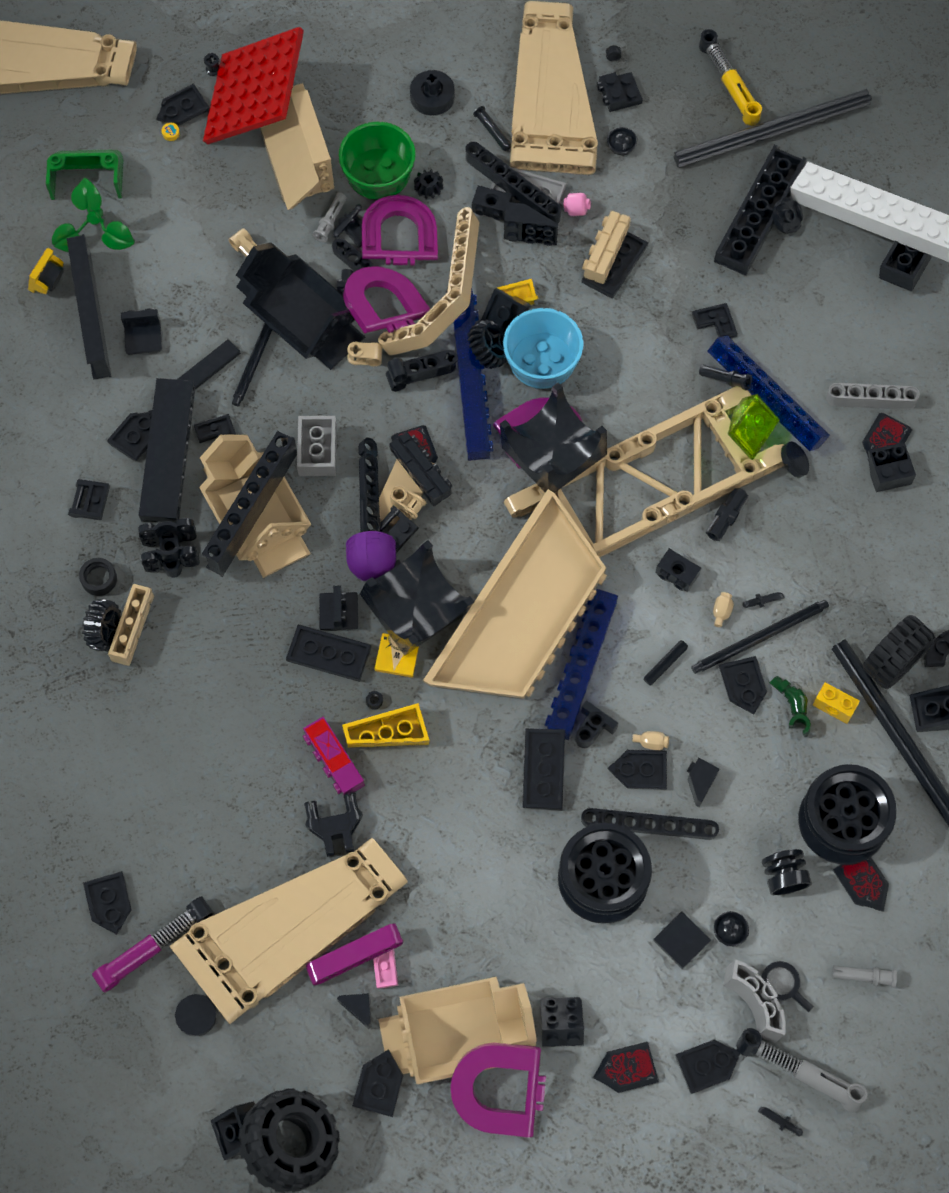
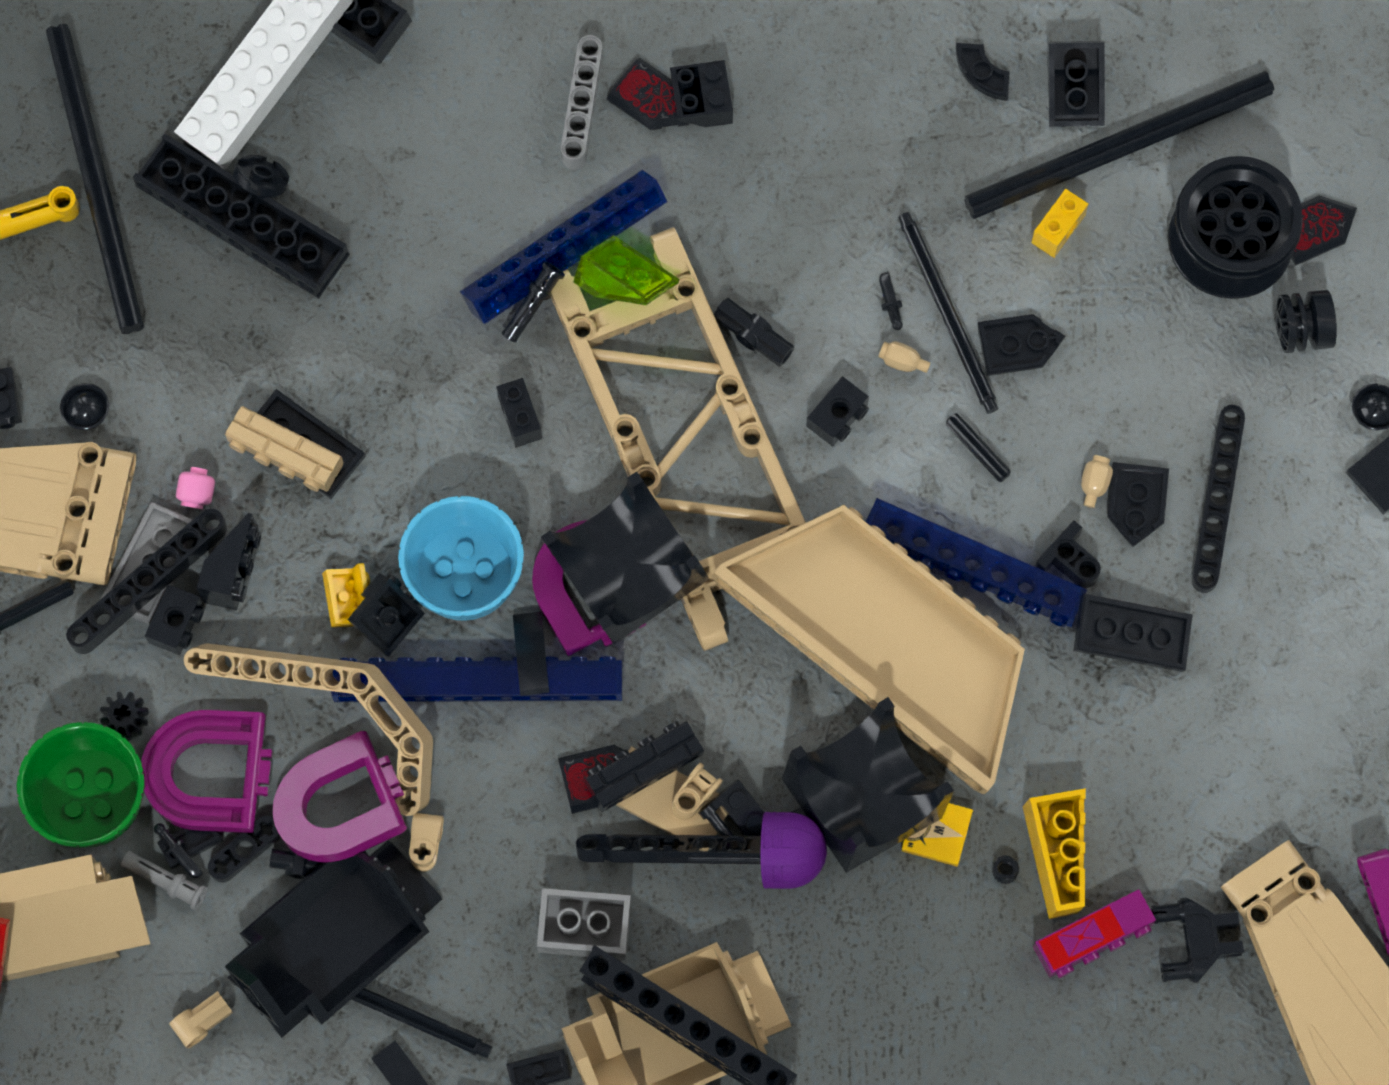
camera: 85 degrees left, 5 degrees up
black piece [286,624,372,682] -> none
black bracket [319,585,358,630] -> none
black piece [385,350,458,392] -> none
black gear [467,319,507,369] -> none
black wheel [558,823,652,924] -> none
black slope [687,757,719,807] -> none
black tile [692,303,738,341] -> none
dark green piece [769,676,811,737] -> none
black tile [781,441,809,478] -> none
black tyre [863,615,936,689] -> none
none -> black brick [496,378,542,448]
none -> black slope [513,612,550,696]

